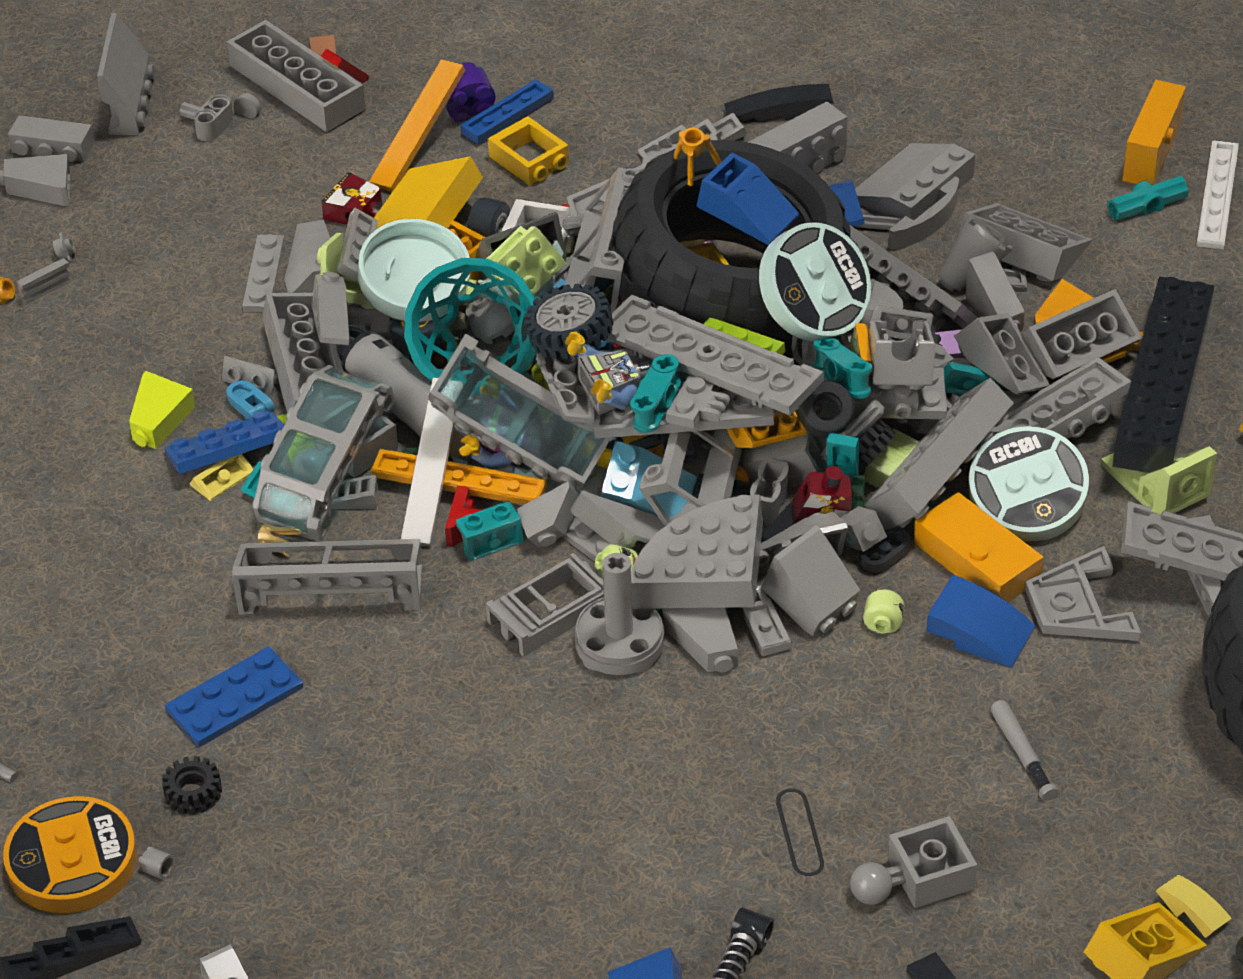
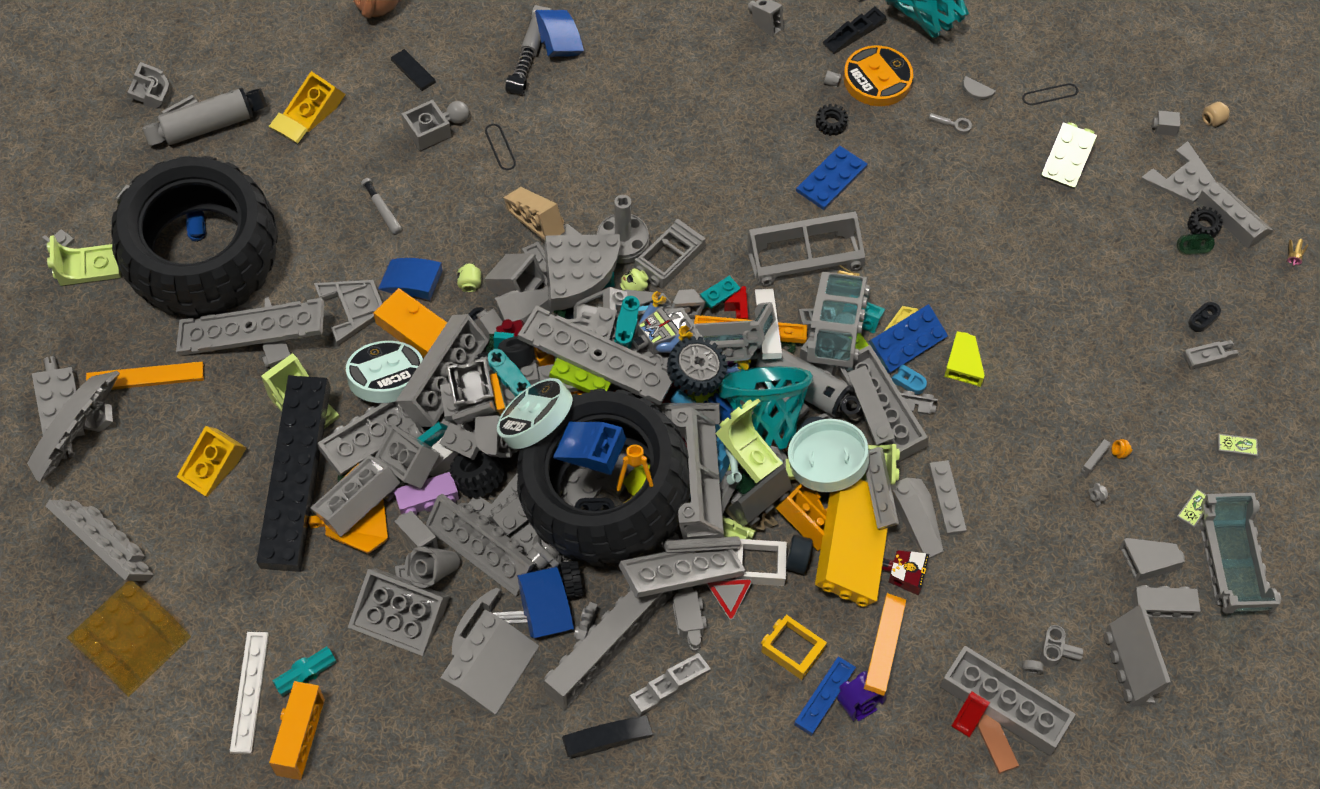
camera: 165 degrees right, 15 degrees up
none -> tan wedge [503,187,565,241]

